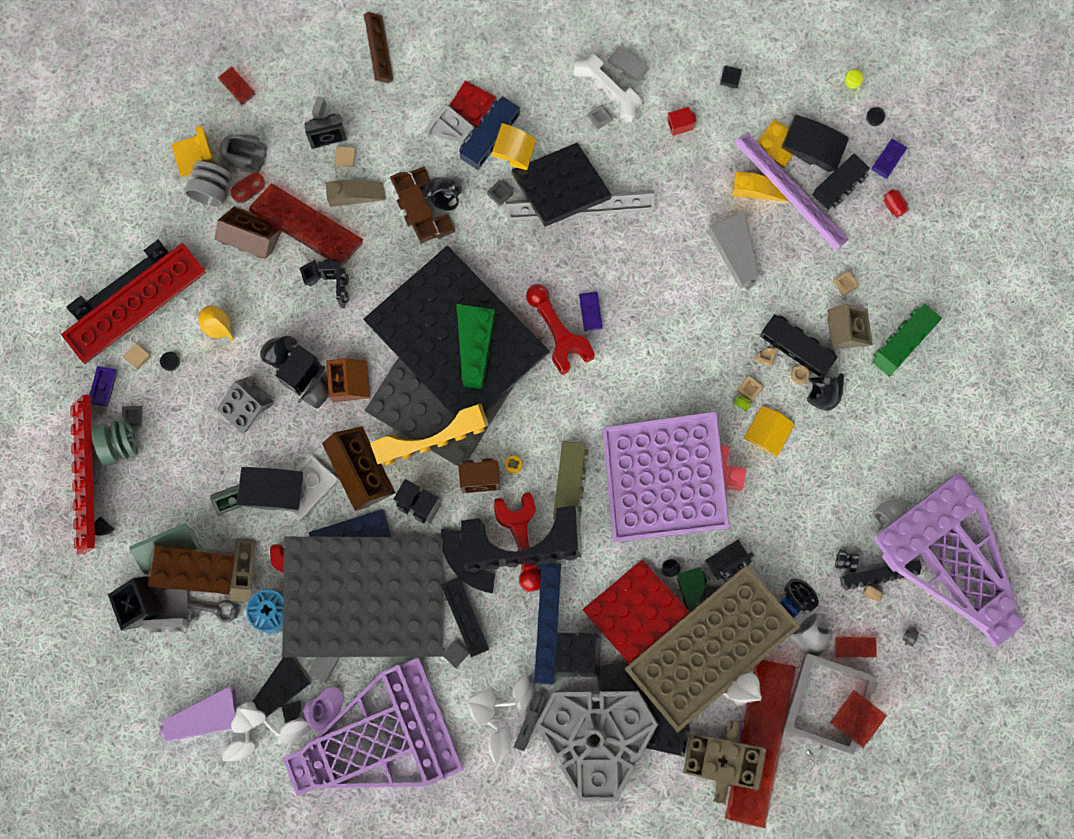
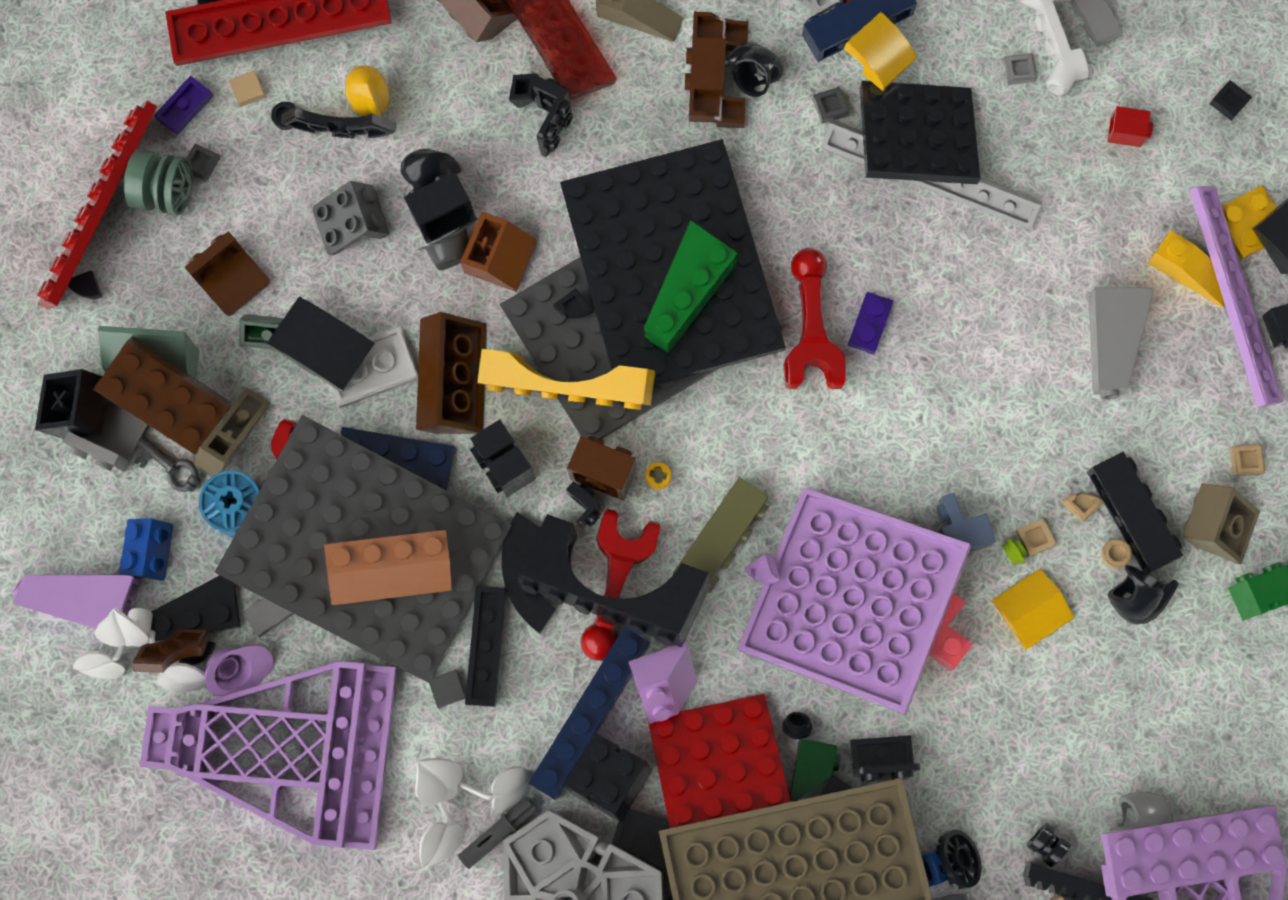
camera: 30 degrees right, 0 degrees up
none -> blue bracket [119,518,173,581]
none -> reddish brown tile [132,629,210,673]
none -> reddish brown bracket [184,231,270,316]
none -> black tile [281,107,397,139]
none -> nougat slope [324,530,452,605]
none -> black tile [553,288,594,318]
none -> black bracket [566,481,601,530]
none -> lavender slope [629,642,697,724]
none -> lavender tile [744,553,780,584]
none -> sand blue brick [937,493,996,552]

